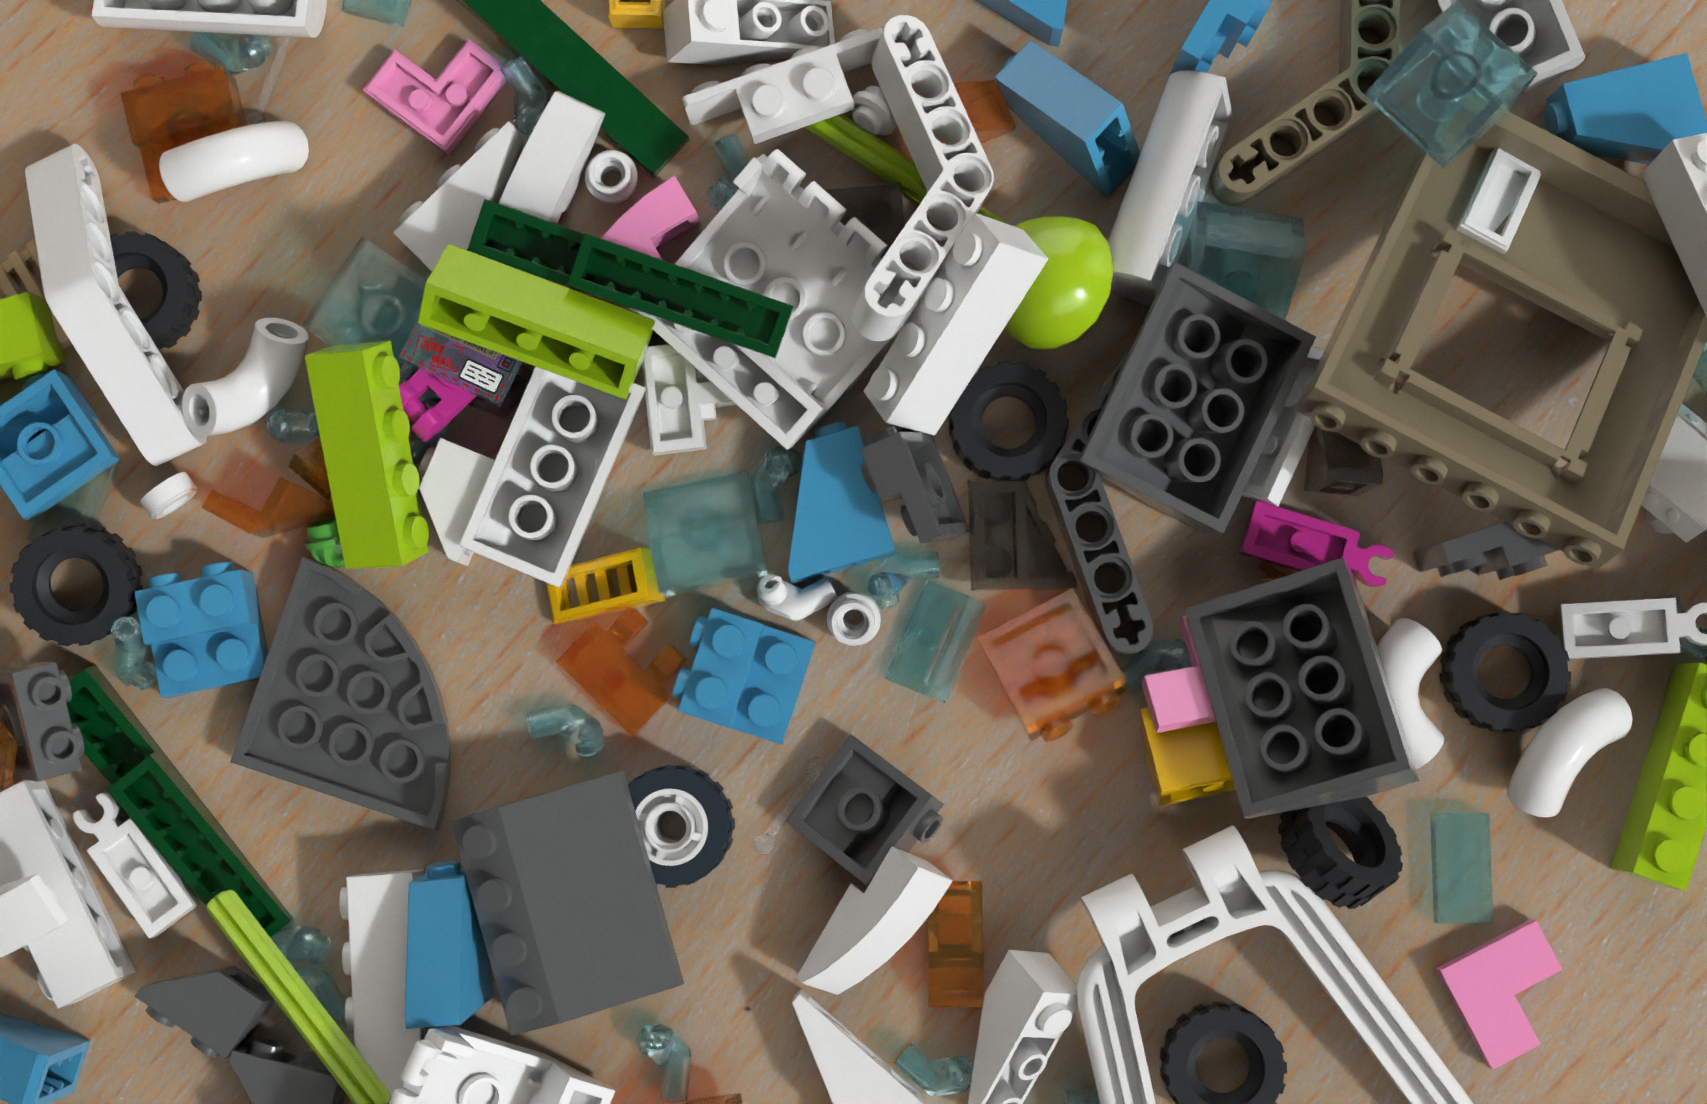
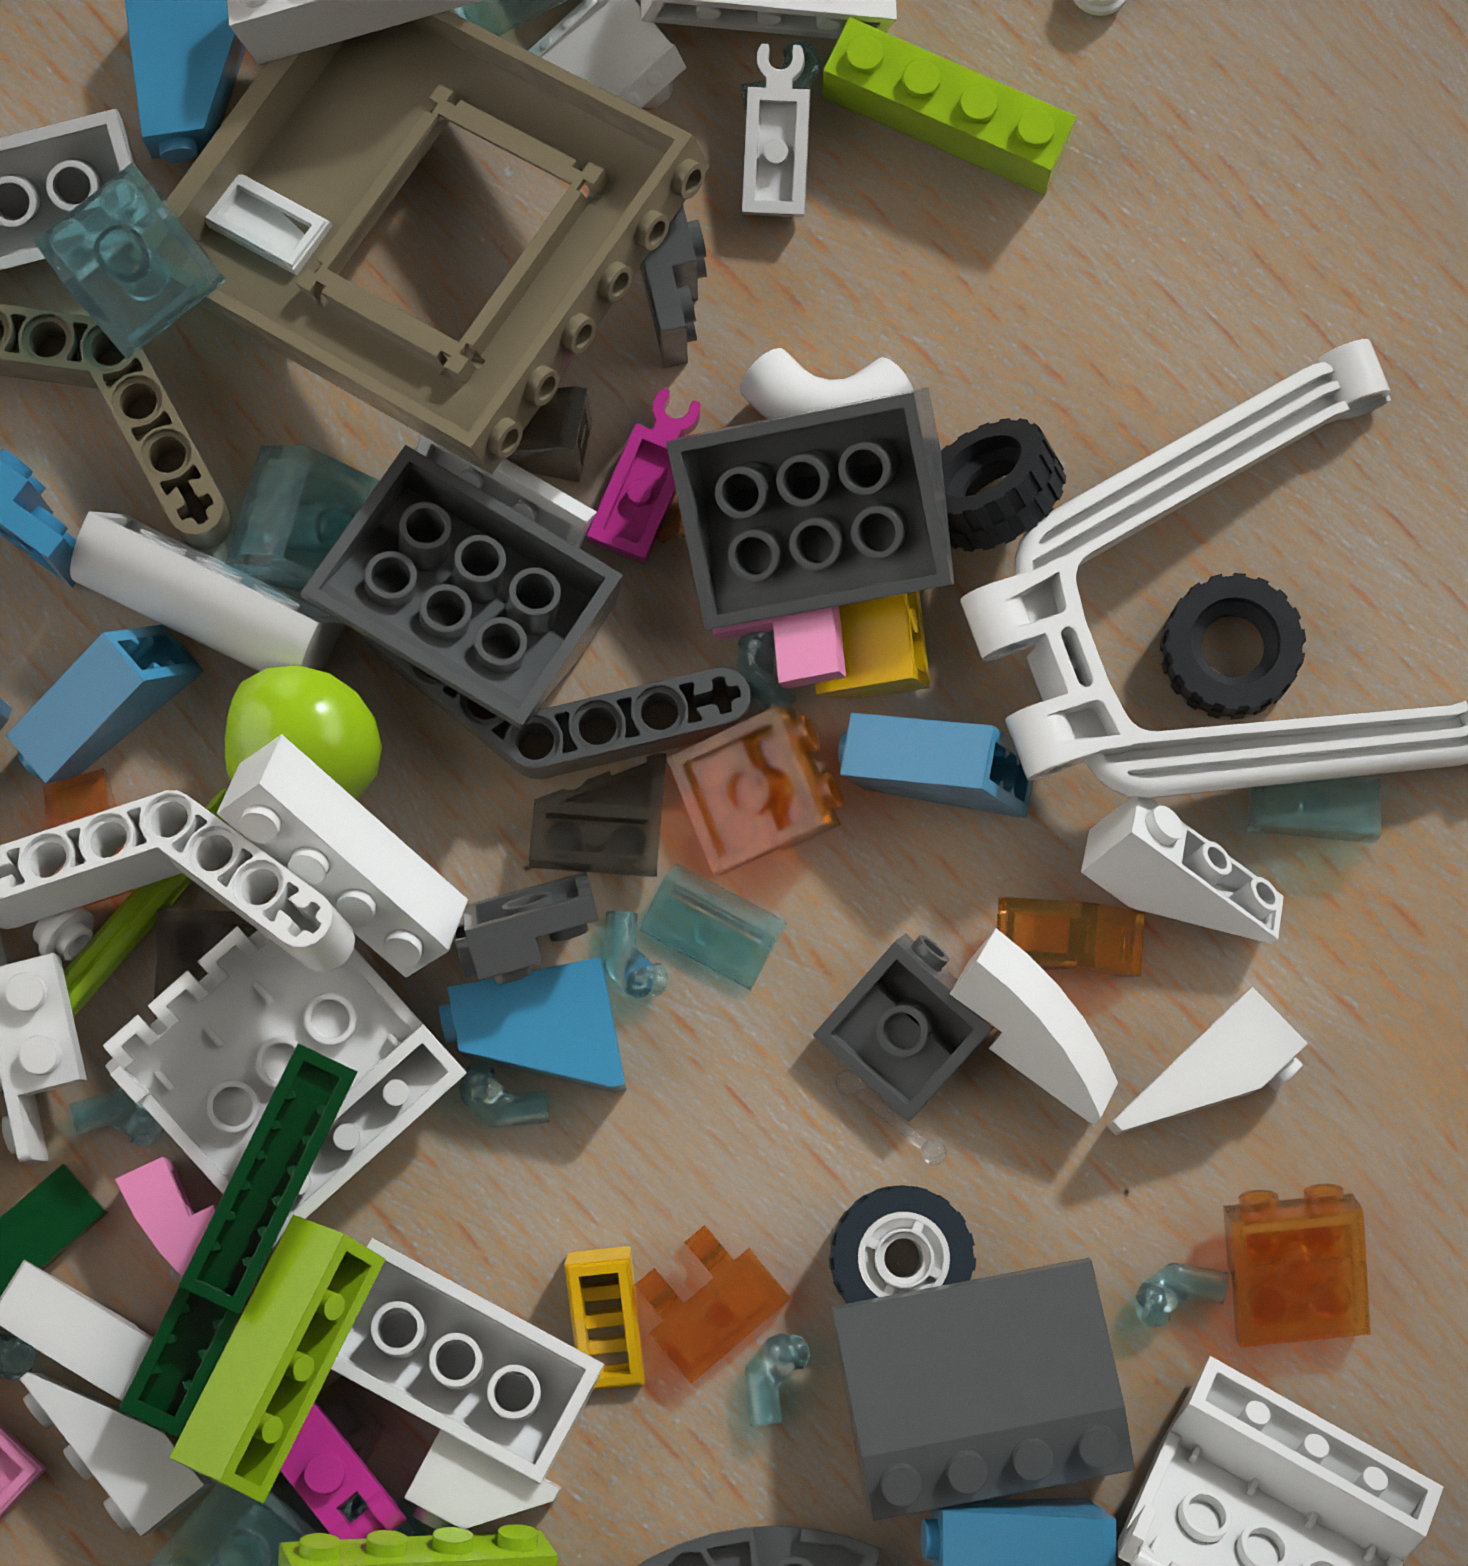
camera: 90 degrees left, 5 degrees down
tile [399,318,522,407] -> none
white plate [585,150,638,204] -> none
white hinge [642,344,737,456] -> none
clear light blue slope [644,471,770,597] -> none
dark azure plate [672,608,816,745] -> none
white arm [756,574,837,621] -> none
white plate [827,592,881,646] -> none
clear light blue arm [893,1043,974,1096] -> none
black tyre [949,361,1069,484] -> none
clear light blue tile [1430,812,1493,924] -> none
bright pink tile [1435,919,1563,1070] -> none
black tyre [1439,612,1571,732] -> none
white cylinder [1506,688,1633,817] -> none
none -> dark azure slope [838,713,1033,818]

